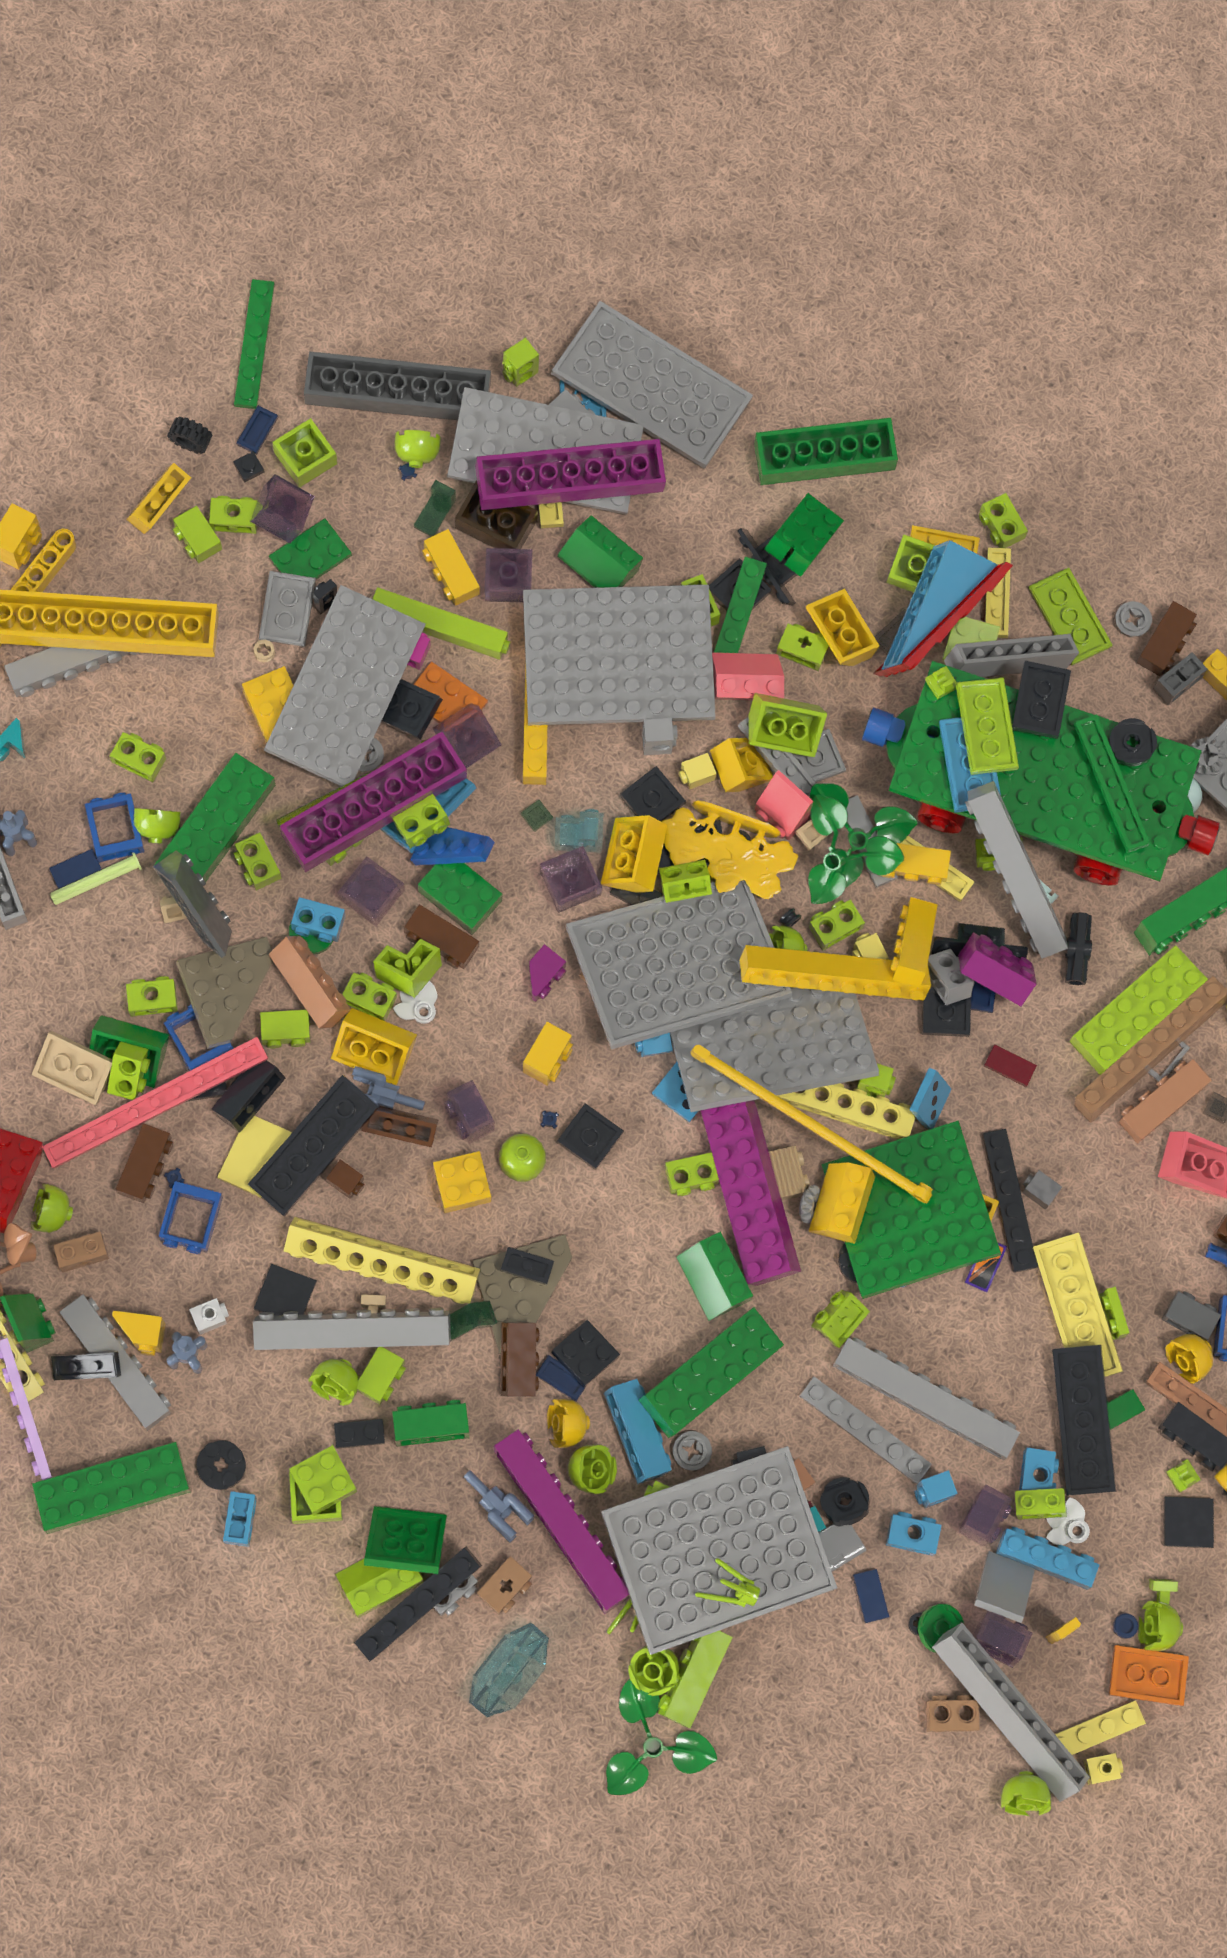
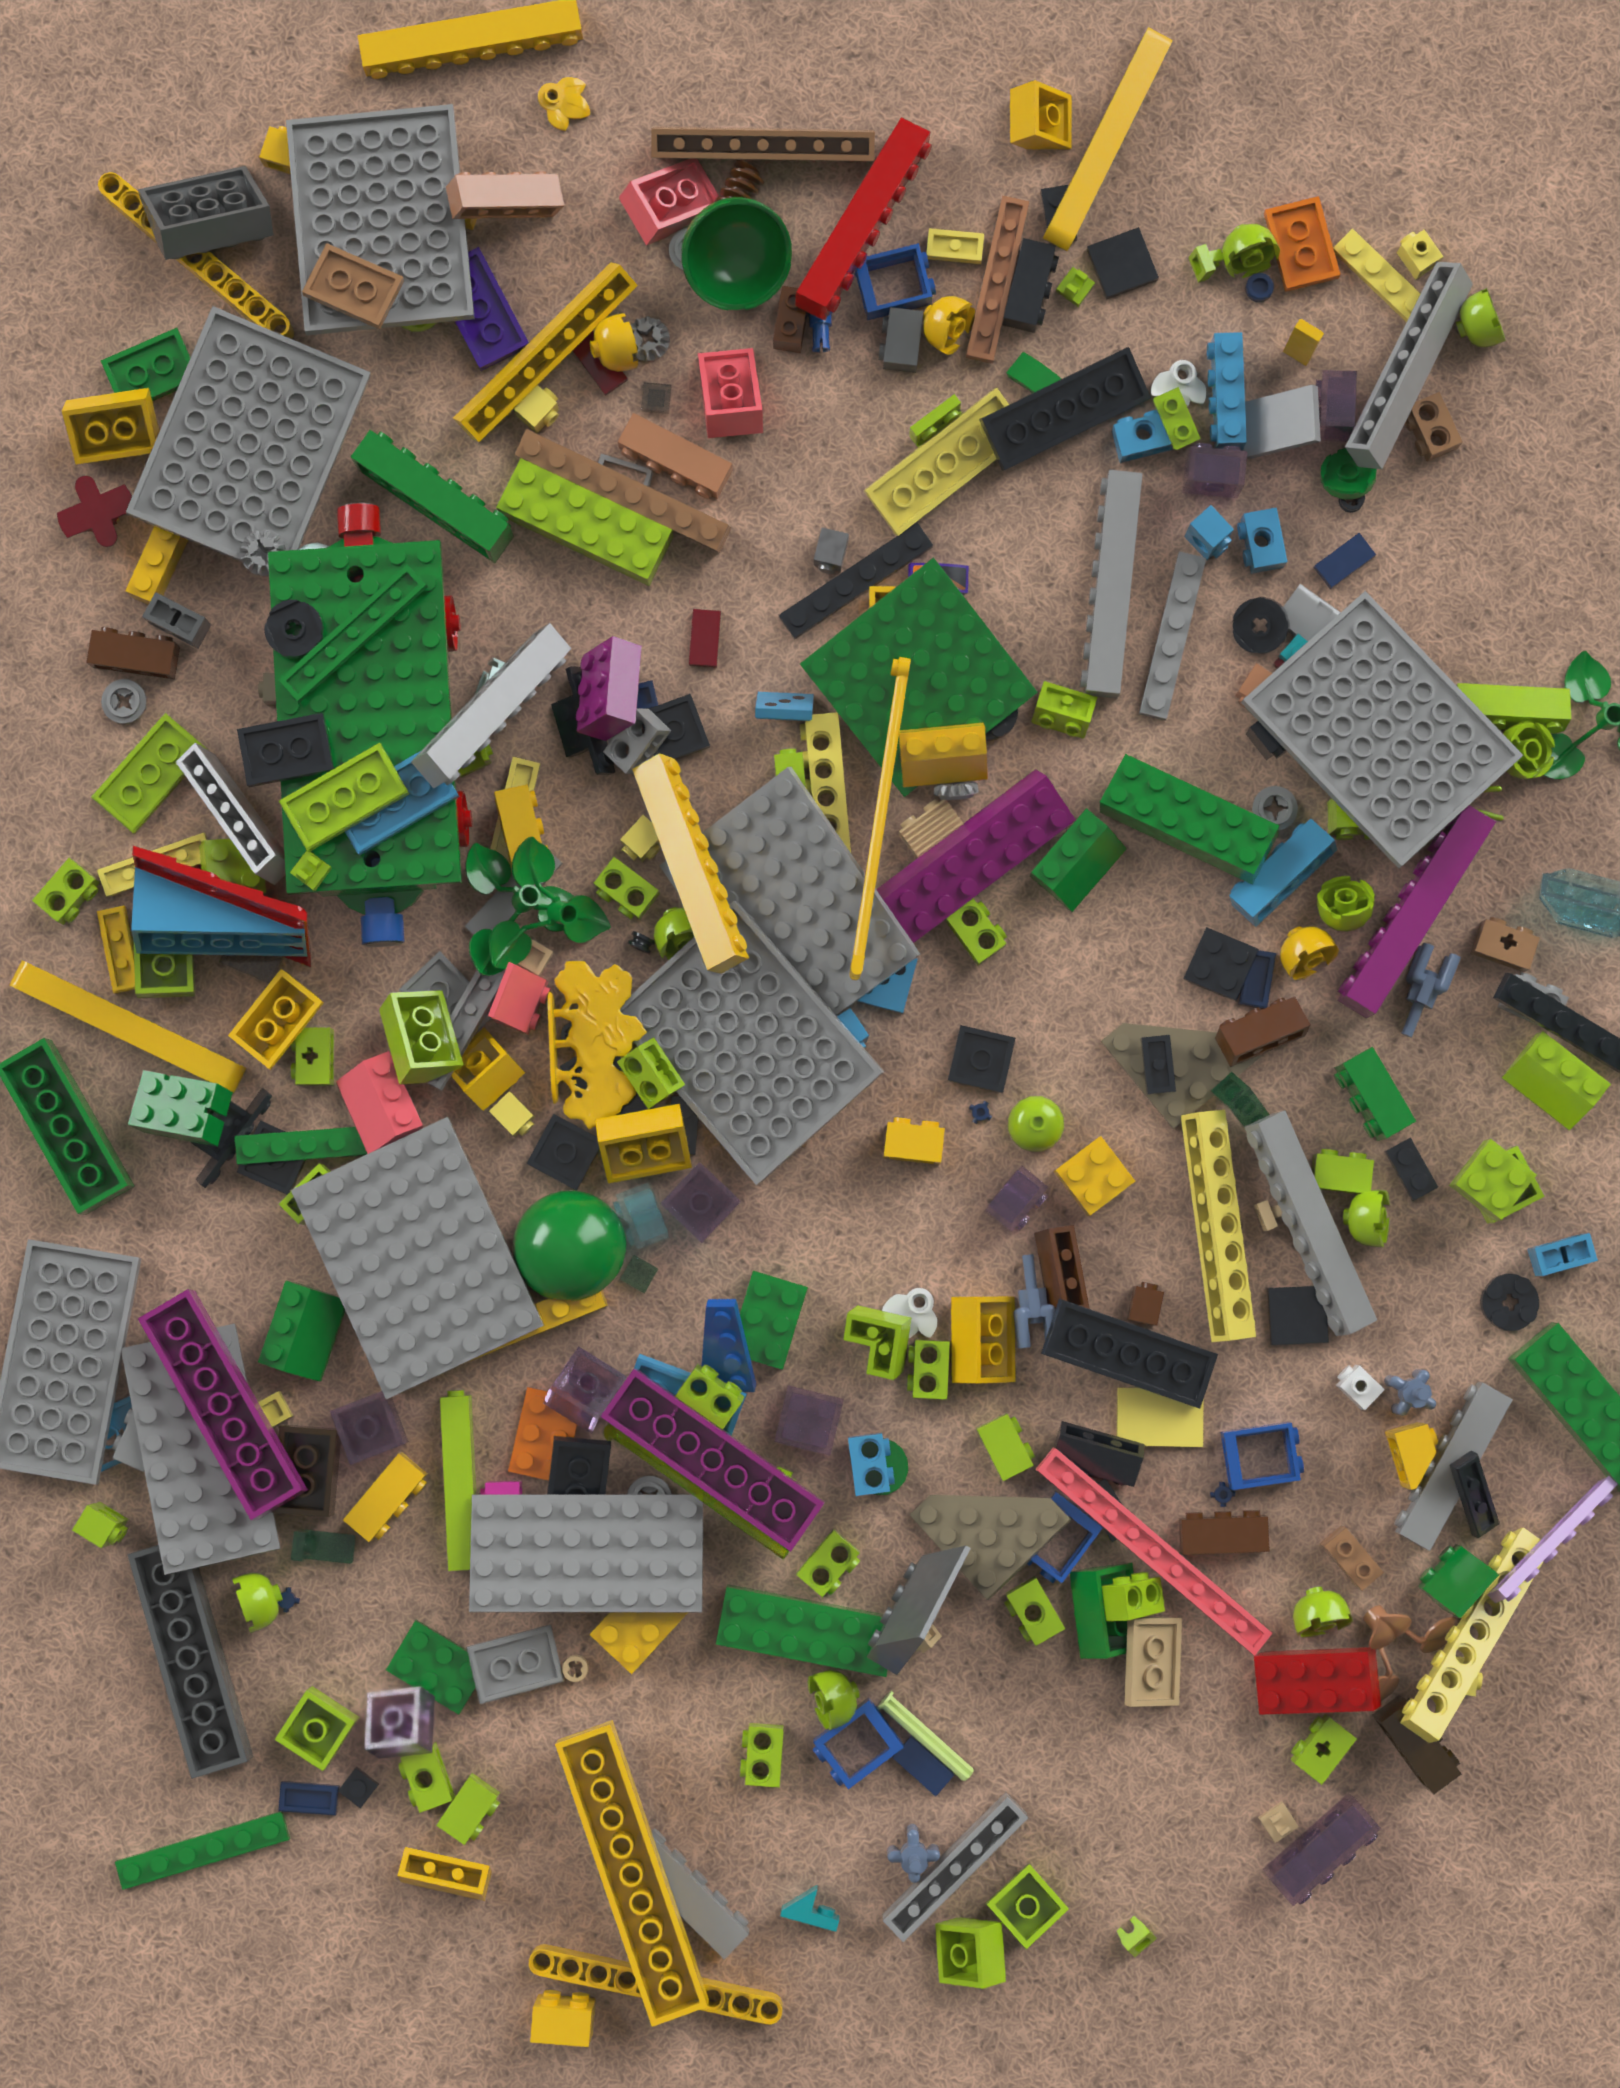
camera: 100 degrees left, 10 degrees up
black tyre [167,417,213,454] -> none
nougat brick [269,936,351,1029] -> none
black plate [313,579,337,615] -> none
green plate [364,1506,447,1574] -> none
reddish brown brick [404,904,479,969] -> none
magenta slope [529,944,567,1002] -> none
light grey brick [642,718,678,755] -> none
lime plant [695,1558,760,1607] -> none
yellow brick [890,897,938,988] -> none
black piece [1065,912,1092,986] -> none
none -> yellow beam [9,960,246,1093]
none -> green piece [512,1191,626,1301]

